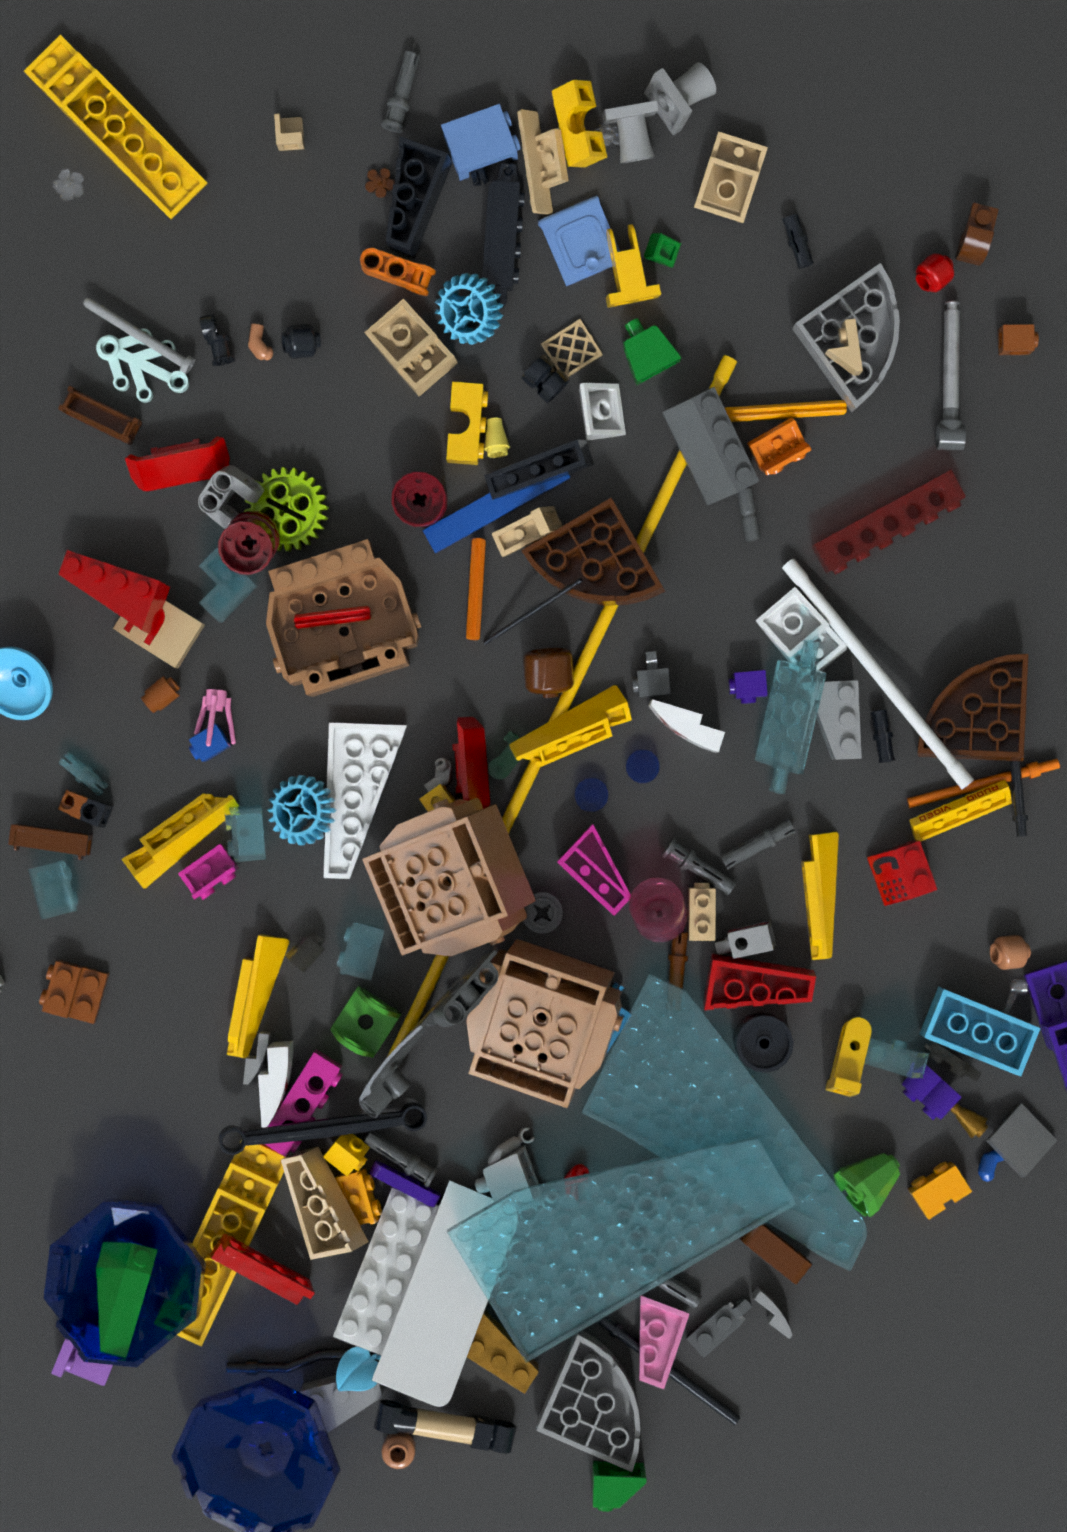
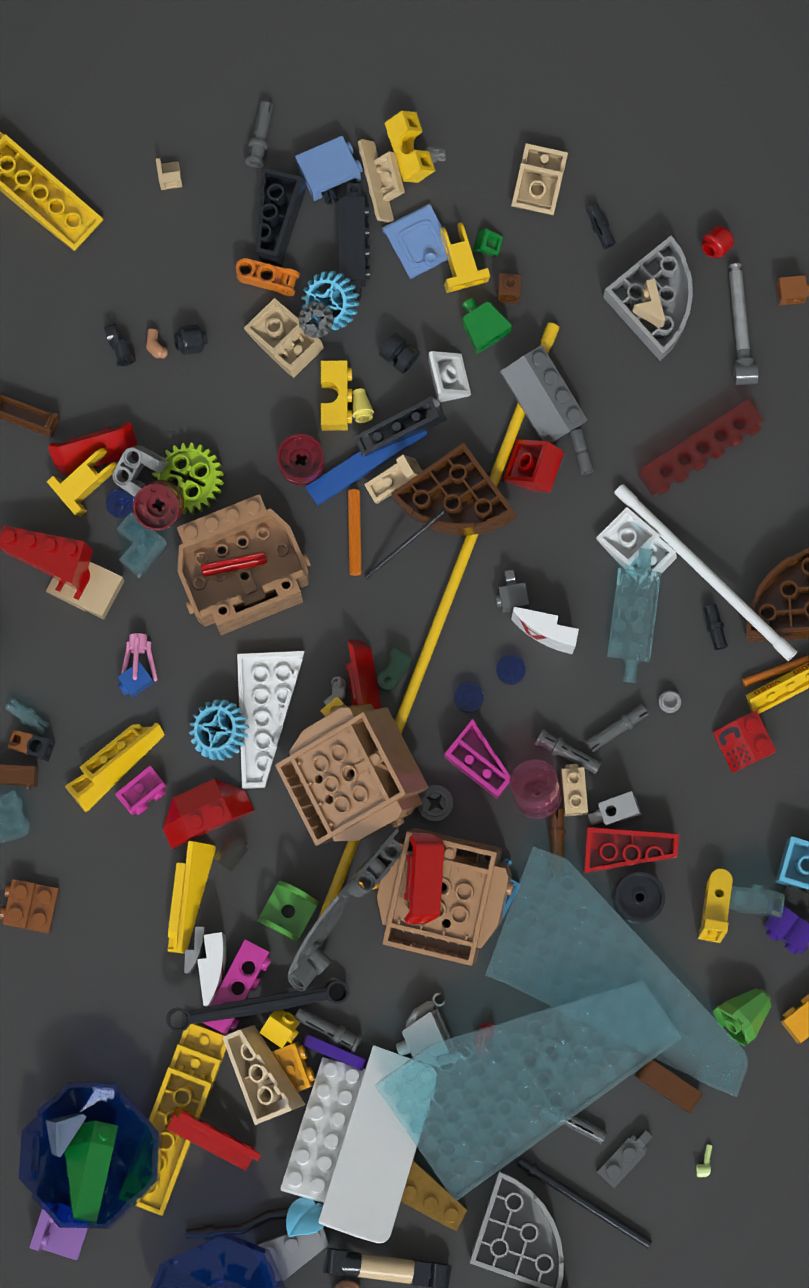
camera: 10 degrees left, 10 degrees down
light grey bar [83,298,195,374] -> none
light aqua plant [96,328,189,403] -> none
dark orange brick [141,676,181,713] -> none
clear light blue brick [225,805,266,862] -> none
clear light blue bracket [337,922,385,980] -> none
reddish brown plant [365,168,395,198] -> none
yellow wedge [509,685,632,767] -> none
reddish brown head [523,648,574,698] -> none
tan window [541,319,603,377] -> none
light grey plant [602,100,658,164] -> none
bright pink wing [639,1296,689,1390] -> none
light grey plant [644,62,716,135] -> none
light orange axle [725,400,847,422] -> none
dark purple brick [728,670,768,704] -> none
orange bracket [747,417,812,475] -> none
light grey slope [752,1286,792,1339] -> none
yellow wedge [801,832,839,960] -> none
light grey wedge [803,680,862,760] -> none
reddish brown brick [955,203,999,266] -> none
none -> sand blue slope [46,1113,86,1157]
none -> yellow piece [47,448,117,517]
none -> clear blue wheel [106,489,135,518]
none -> red wedge [163,779,254,849]
none -> dark grey gear [298,302,334,338]
none -> red piece [404,833,444,924]
none -> reddish brown brick [497,273,522,304]
none -> red slope [502,439,564,493]
none -> light grey plate [658,690,681,713]
none -> yellowish green hand [696,1144,712,1177]

